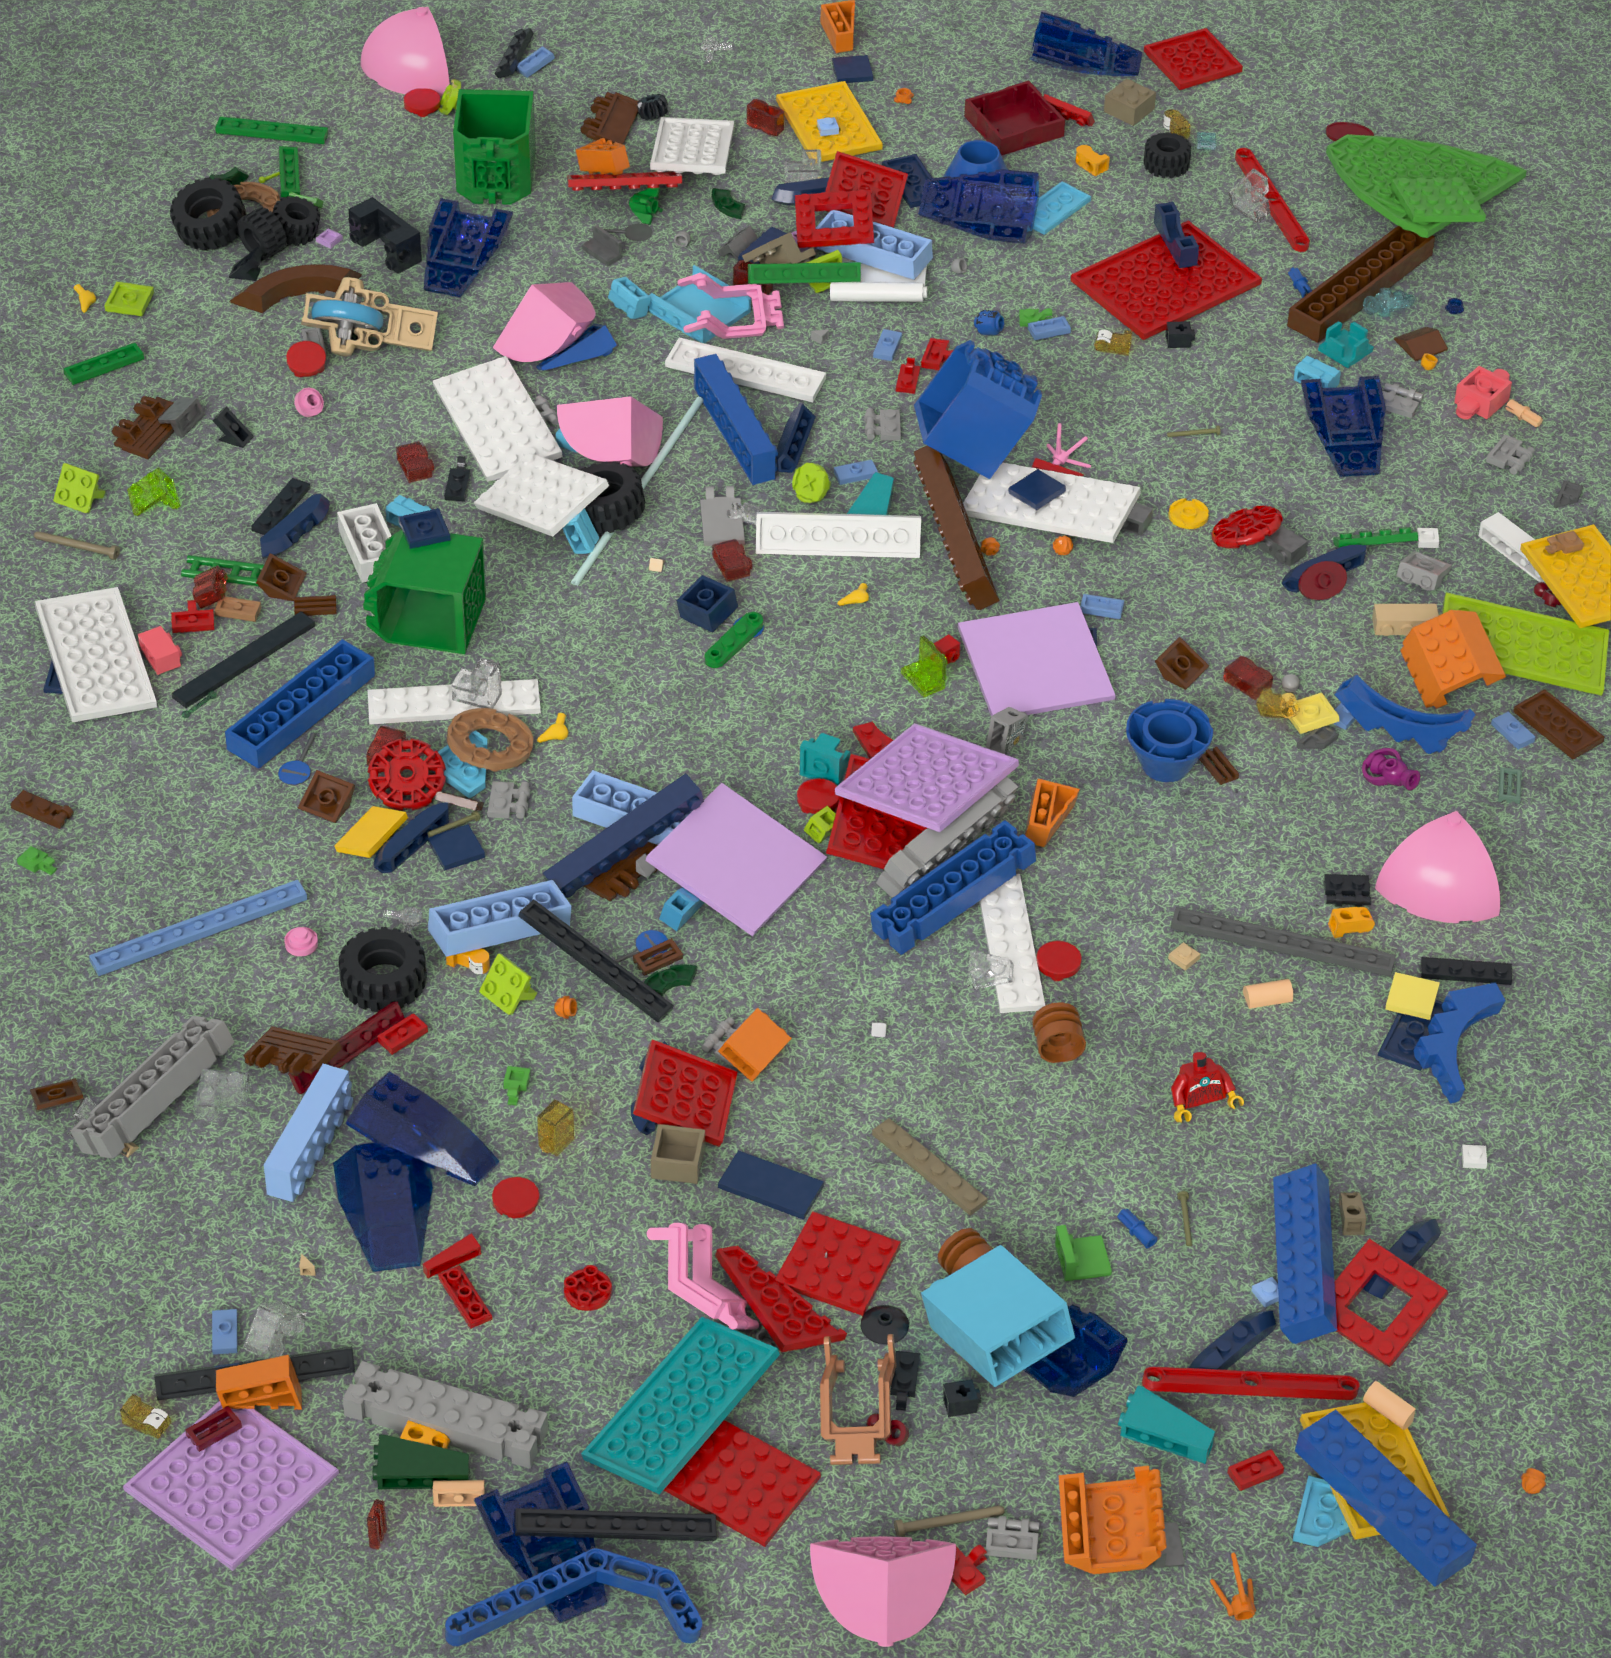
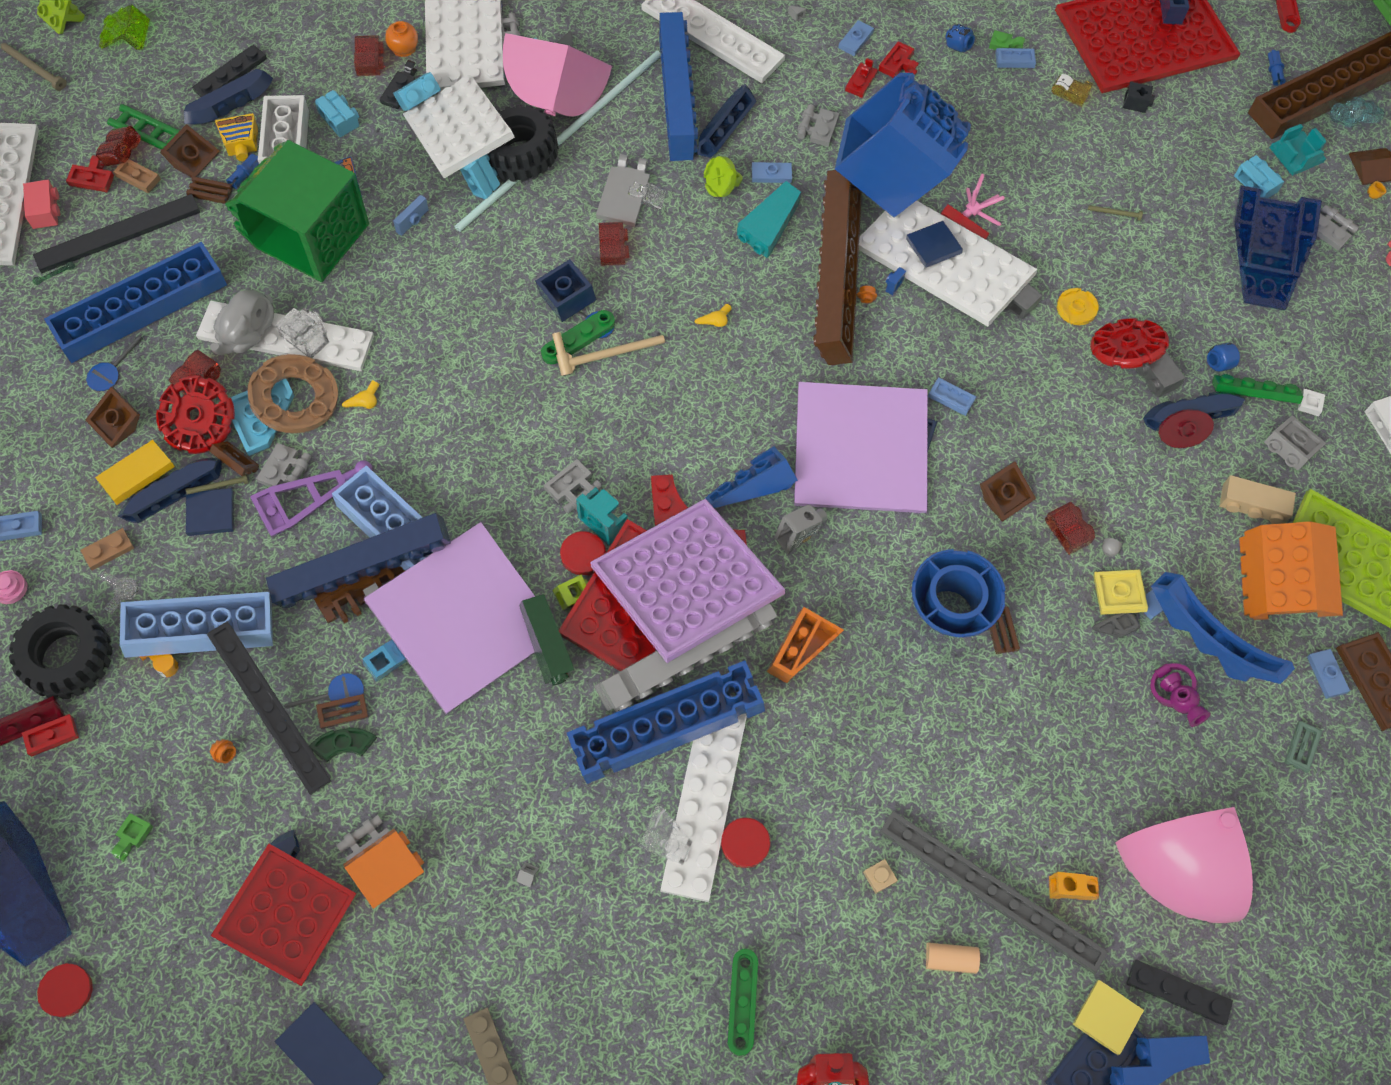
camera: 15 degrees right, 20 degrees up
dark blue tile [399,508,451,549] -> none
lime bracket [479,954,537,1015] -> none
clear yellow brick [537,1099,574,1156] -> none
tan piece [649,558,665,572] -> none
dark tan piece [651,1124,705,1184] -> none
white plate [756,512,921,558] -> none
clear neon green bracket [901,635,947,698] -> none
red plate [933,634,960,666] -> none
dark orange wheel [1032,1002,1086,1063] -> none
orange plate [1053,535,1073,555] -> none
clear yellow leg [1256,688,1300,718] -> none
black plate [1324,874,1371,907] -> none
none -> medium nougat plate [80,528,134,570]
none -> light grey piece [210,289,274,355]
none -> yellow torso [215,113,258,162]
none -> blue axle [226,154,259,189]
none -> medium lavender plate [250,460,373,538]
none -> orange piece [385,21,418,57]
none -> medium azure brick [393,72,441,111]
none -> medium blue plate [393,195,429,236]
none -> dark green slope [519,594,574,686]
none -> light grey plate [544,459,602,514]
none -> tan bar [552,332,665,376]
none -> blue wedge [705,446,798,508]
none -> green plate [727,949,758,1056]
none -> blue plate [885,267,906,295]
none -> blue head [1207,343,1240,372]

